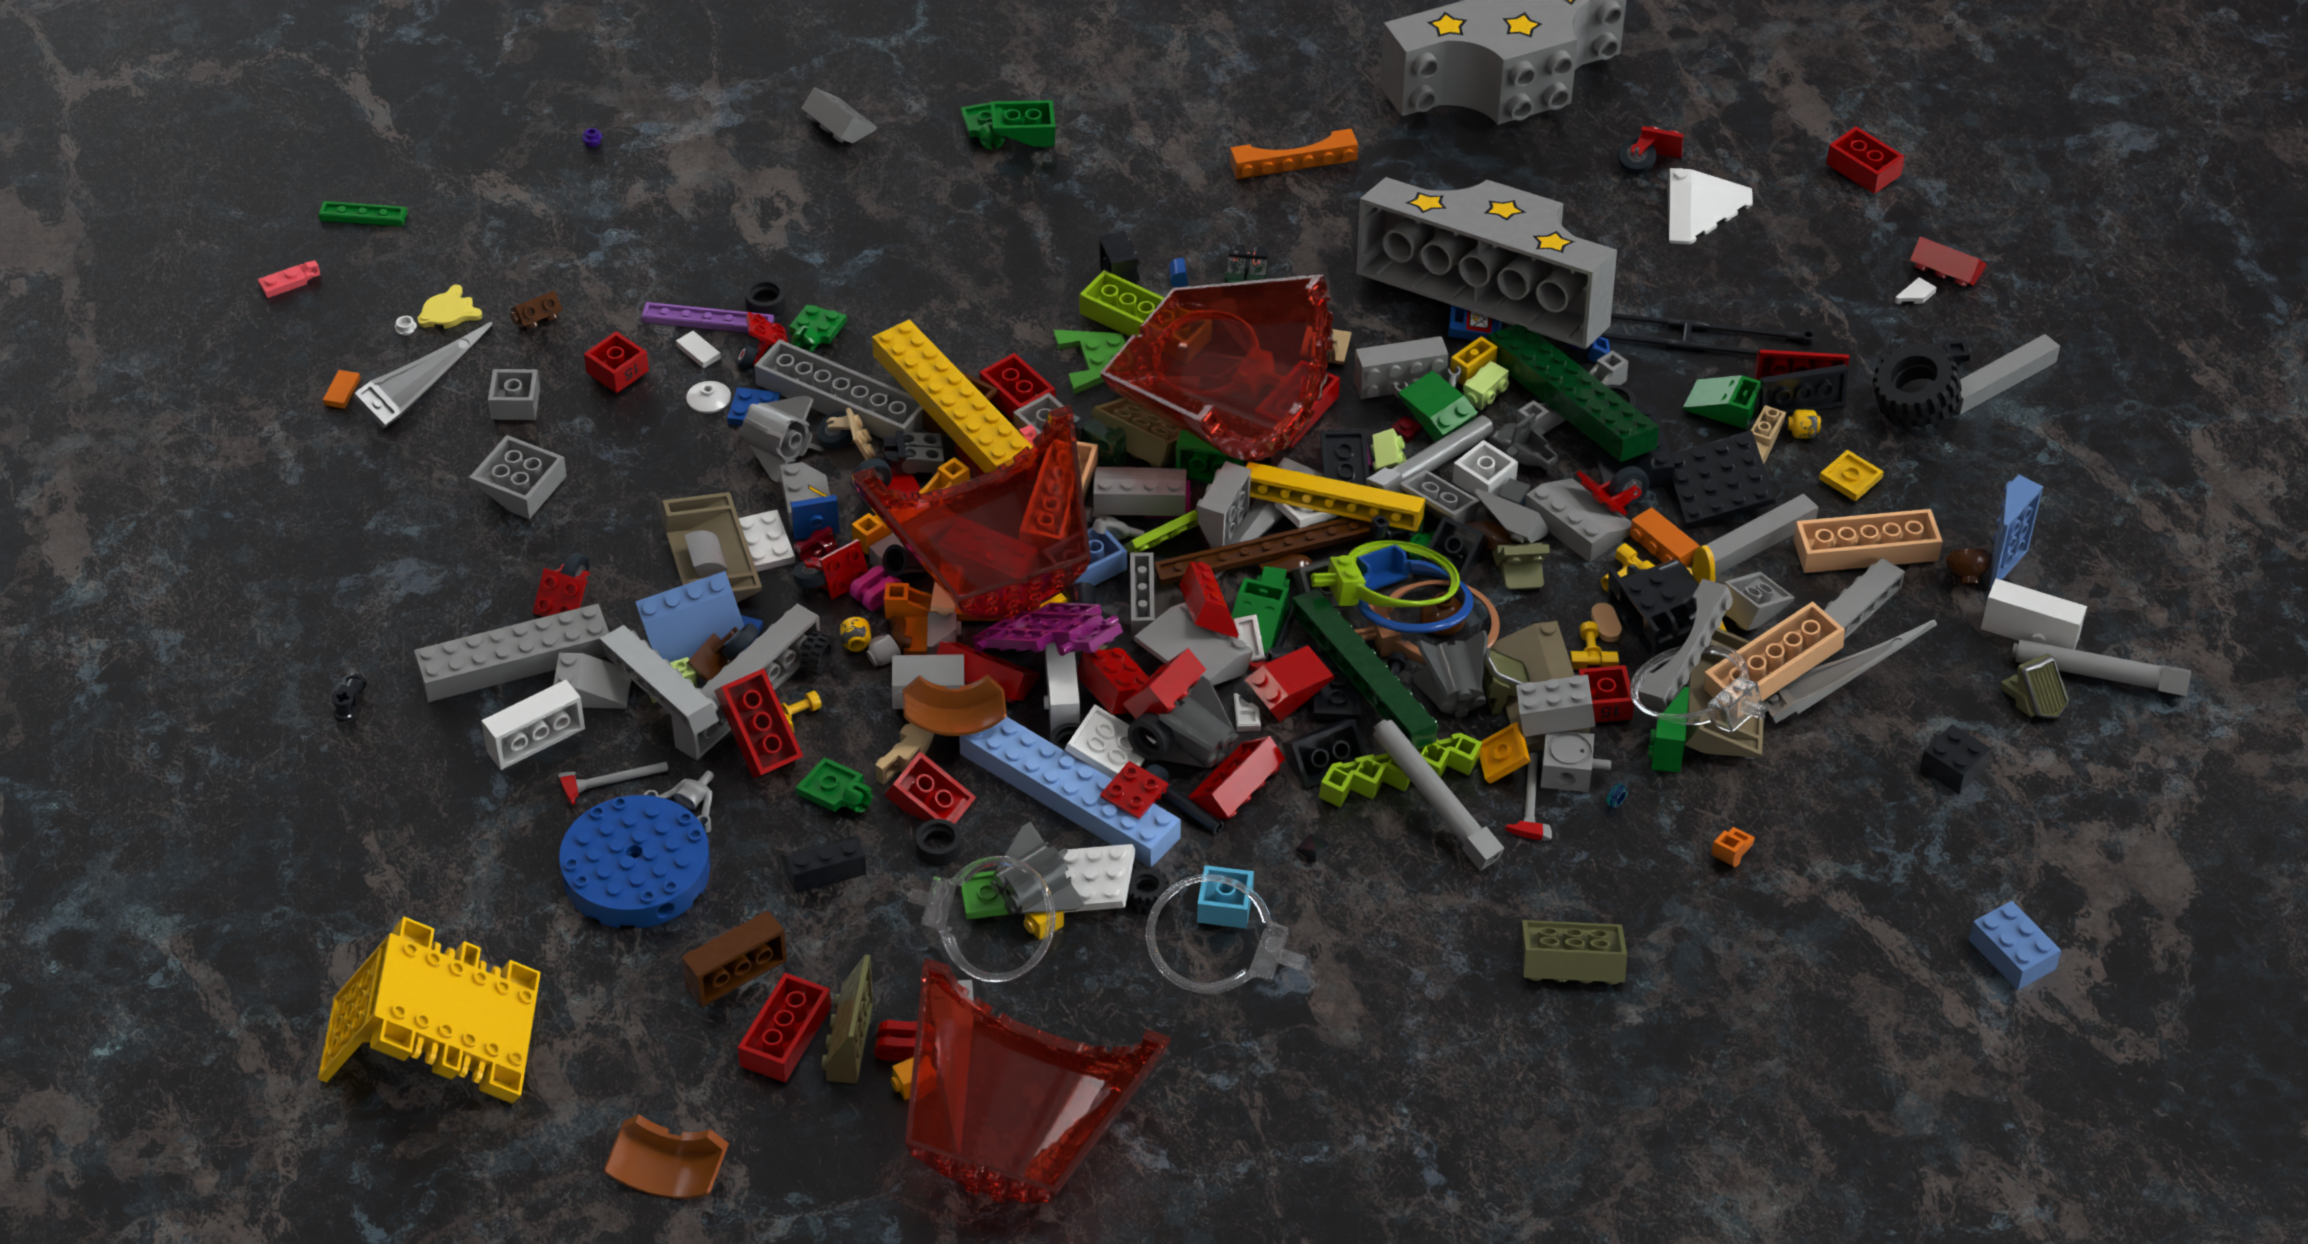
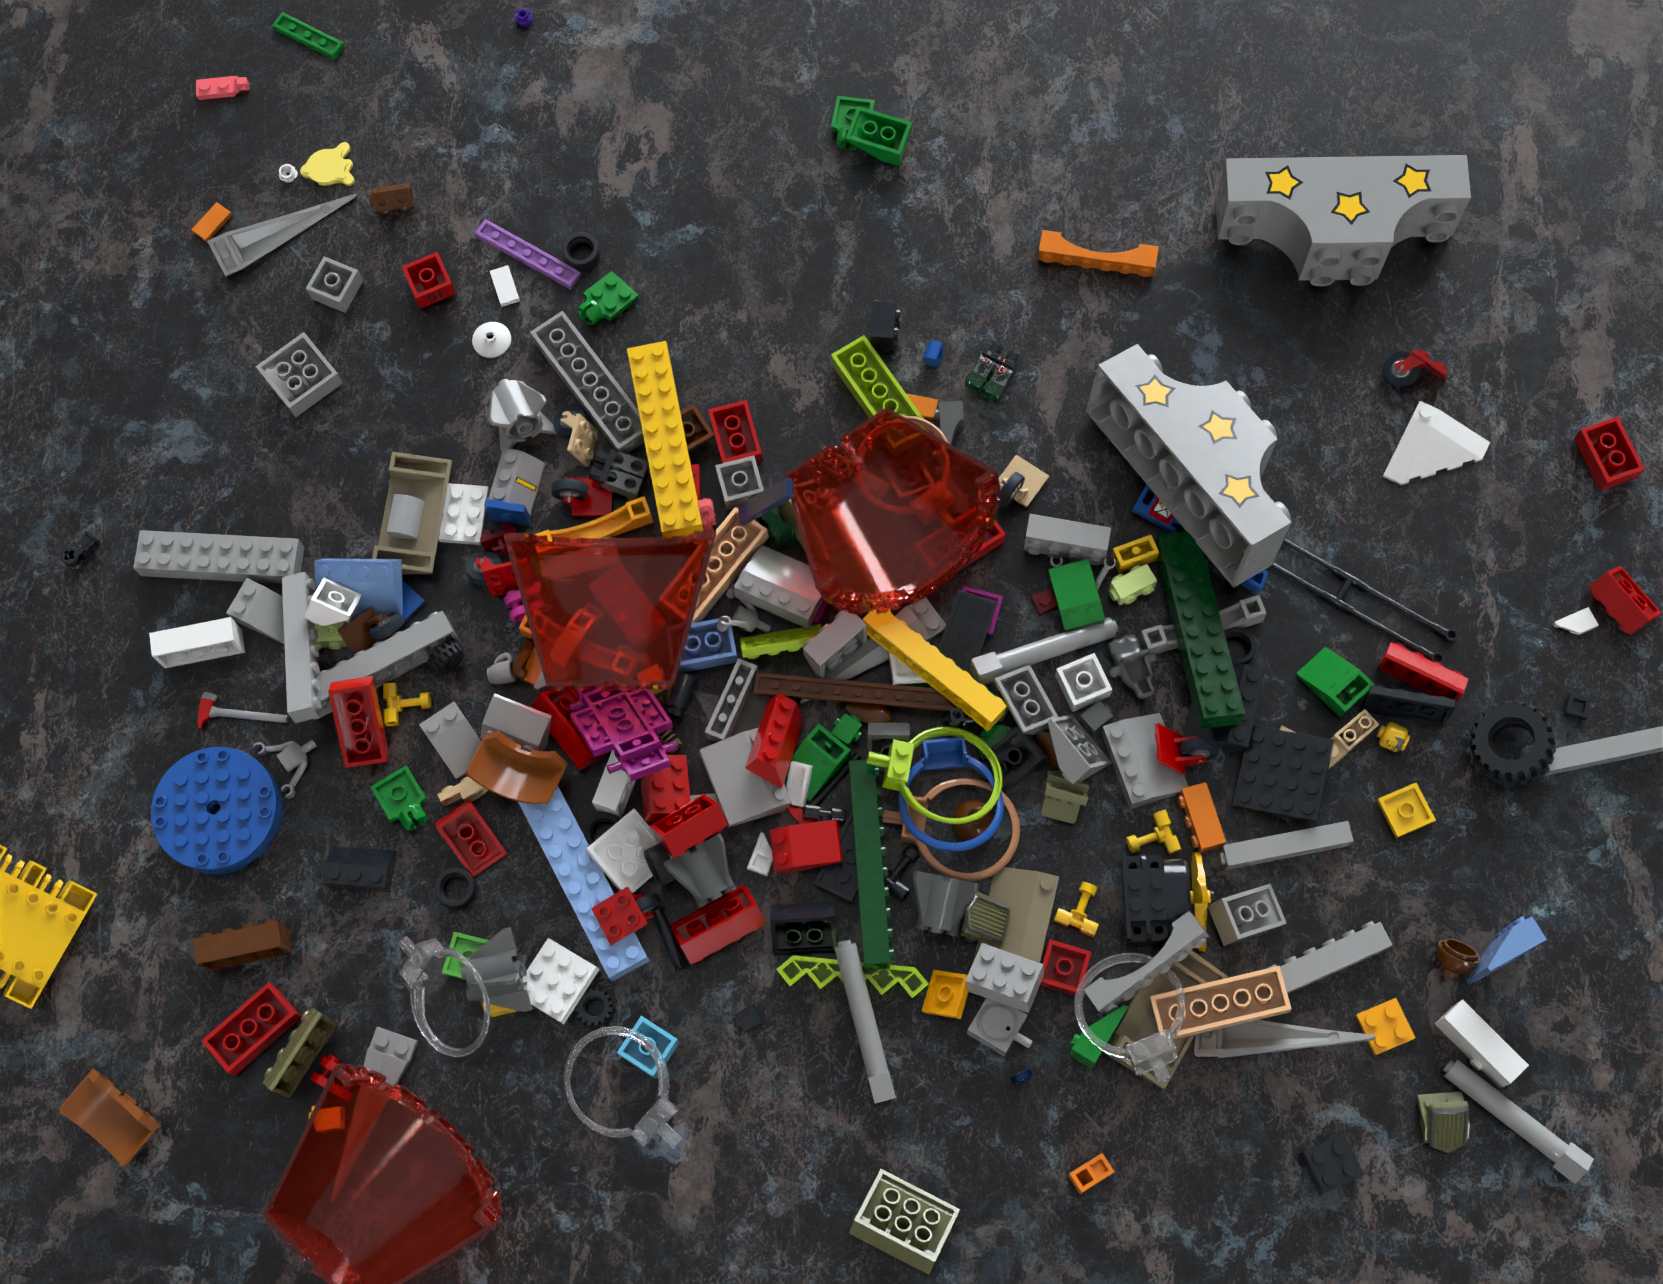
camera: 30 degrees right, 25 degrees up
red plate [532,553,590,617] -> none
blue plate [727,387,781,426] -> none
red plate [736,312,788,370] -> none
light grey slope [802,87,877,143] -> none
yellow head [840,617,871,652] -> none
bright green wing [1053,330,1133,395] -> none
yellowish green brick [1371,428,1406,473] -> none
light grey piece [1505,752,1552,841] -> none
light nougat tile [1591,603,1622,642] -> none
light nougat brick [1793,509,1943,573] -> none
none -> white slope [304,578,362,626]
none -> light grey slope [419,702,481,780]
none -> dark blue tile [738,477,793,526]
none -> light orange plate [1355,998,1415,1056]

